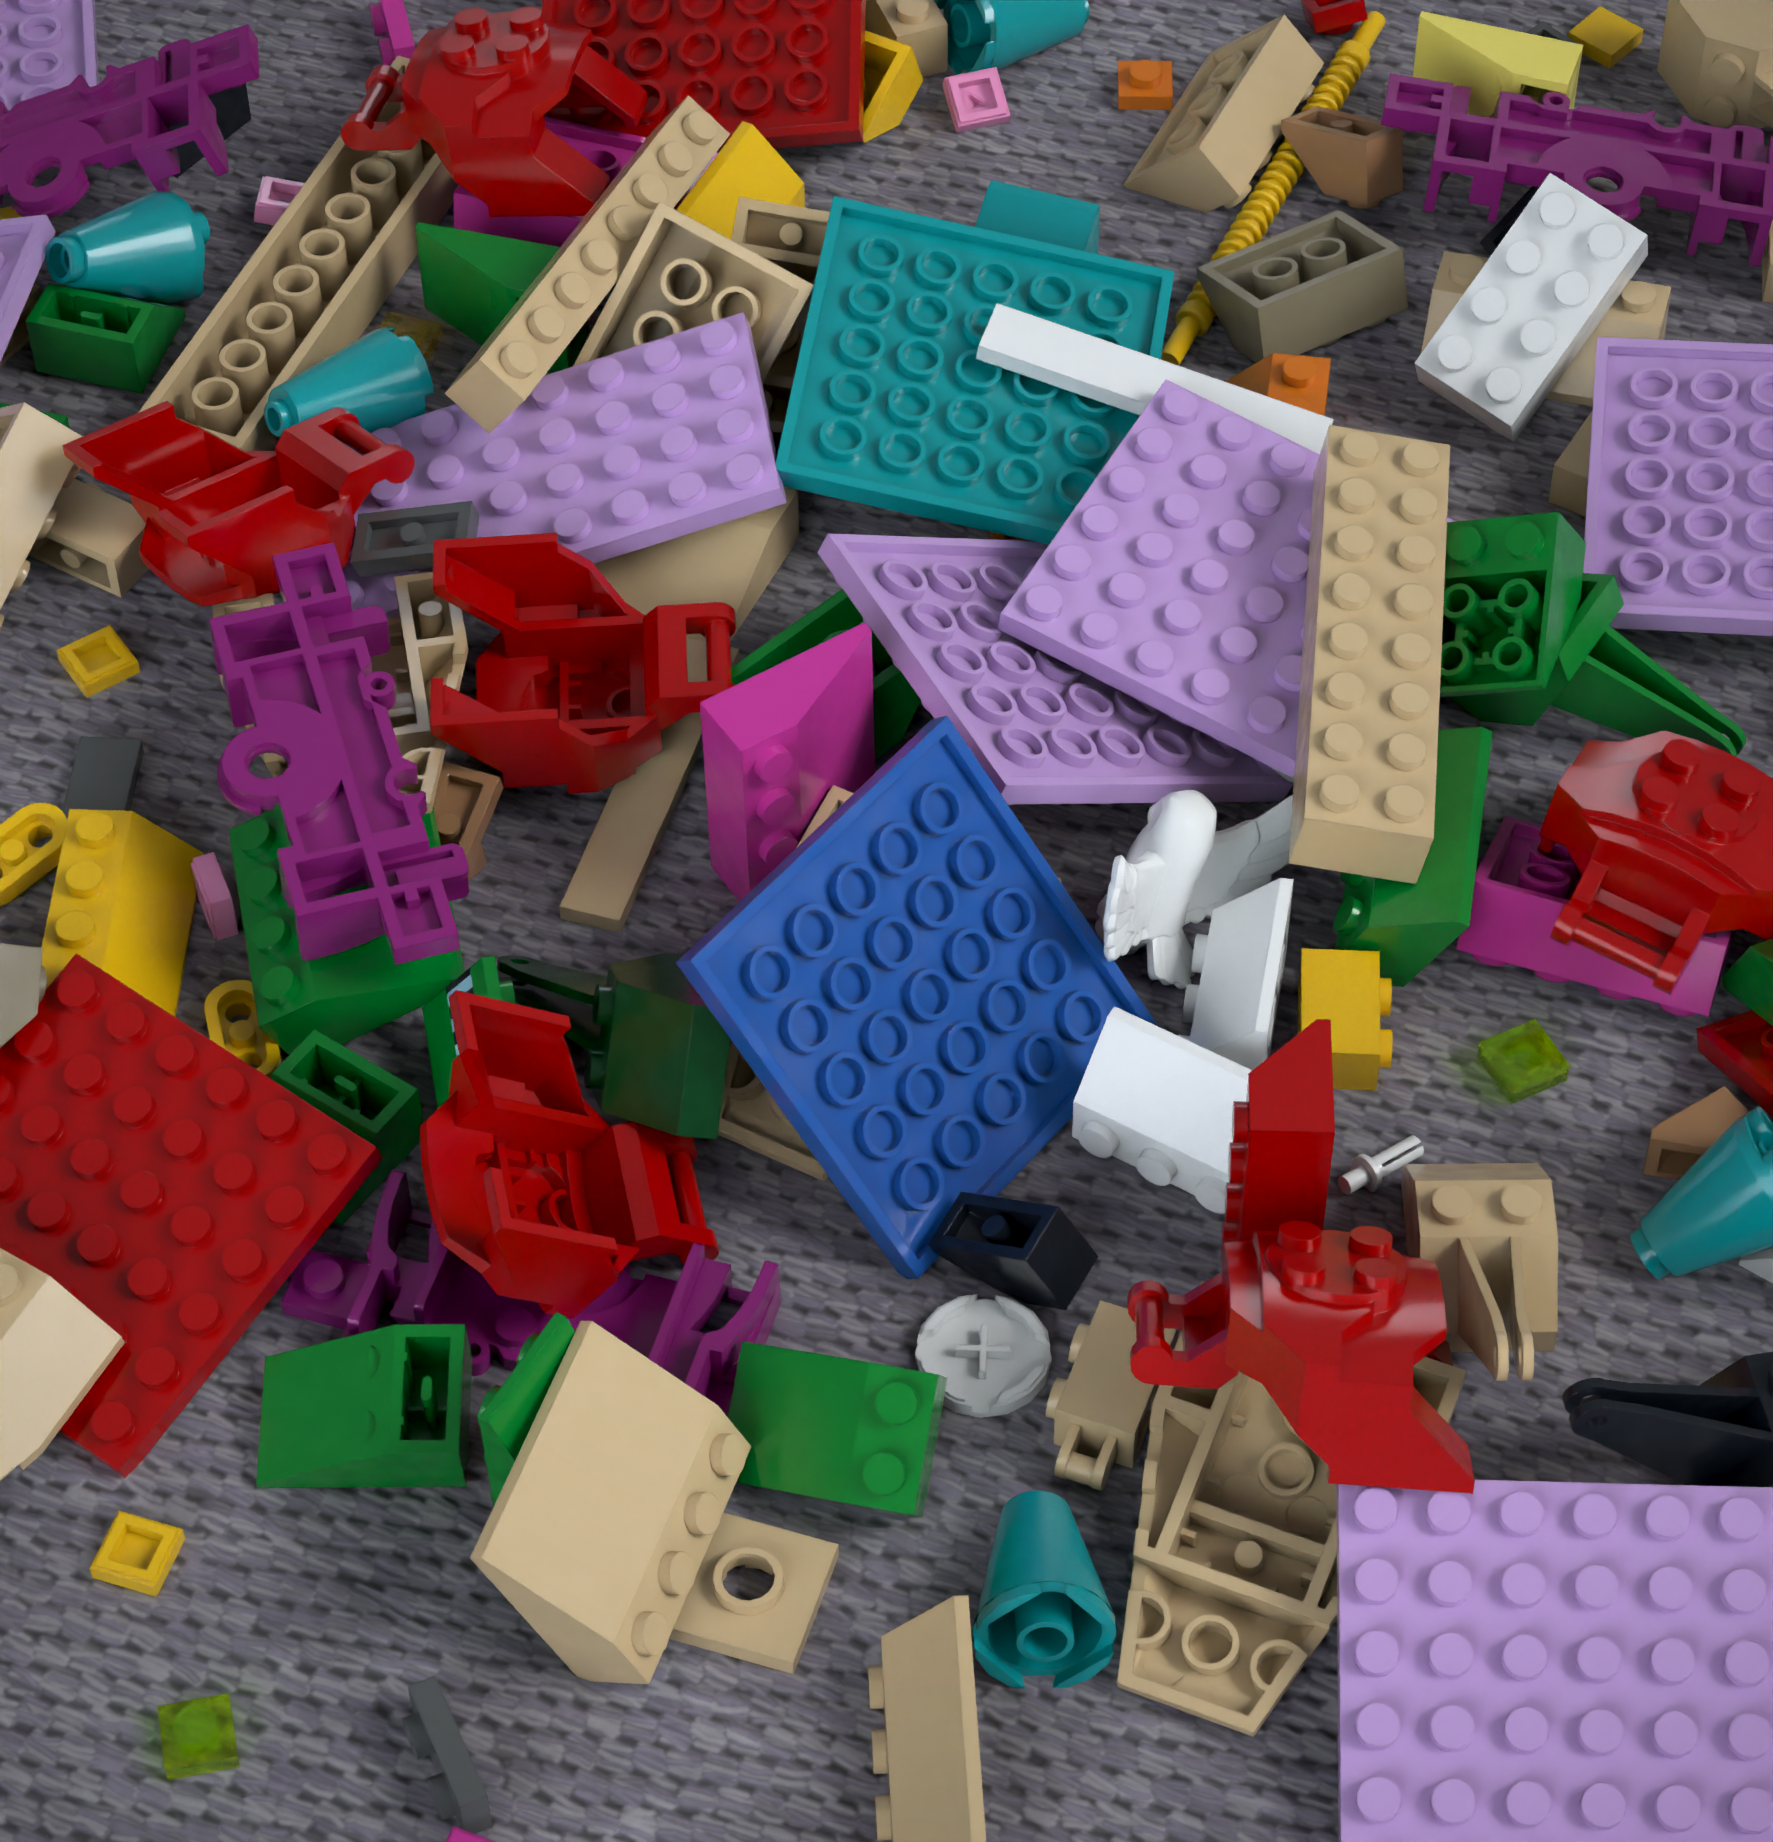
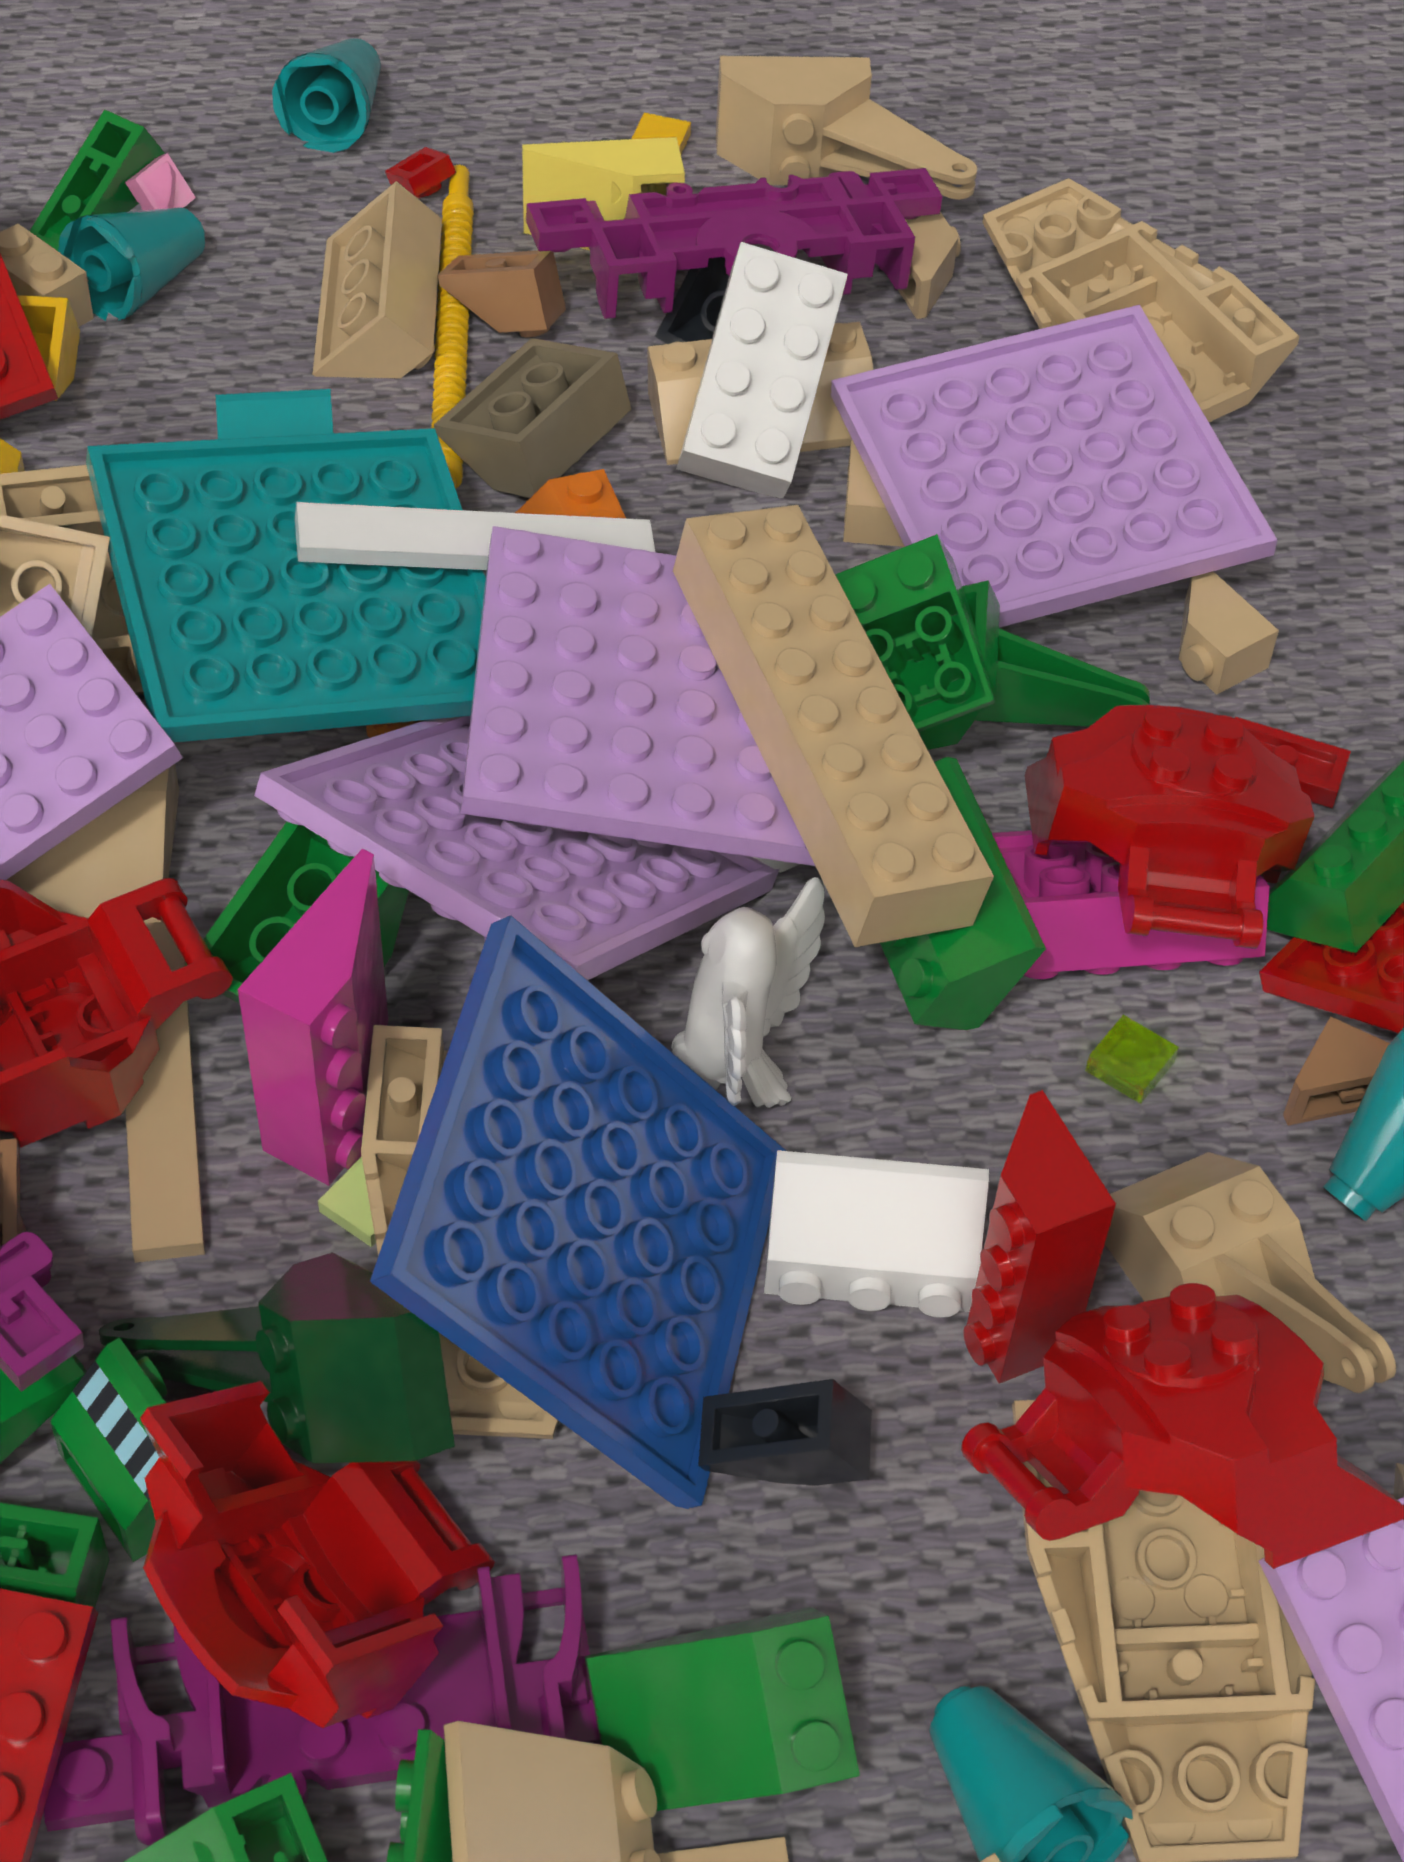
camera: 30 degrees left, 0 degrees up
white tile [915,1294,1052,1418] -> none
bright pink tile [942,67,1011,133] -> none
tan brick [1046,1300,1178,1491] -> none
orange plate [1117,60,1173,110] -> none
white slope [1178,878,1294,1070] -> none
yellow brick [1298,948,1393,1091] -> none

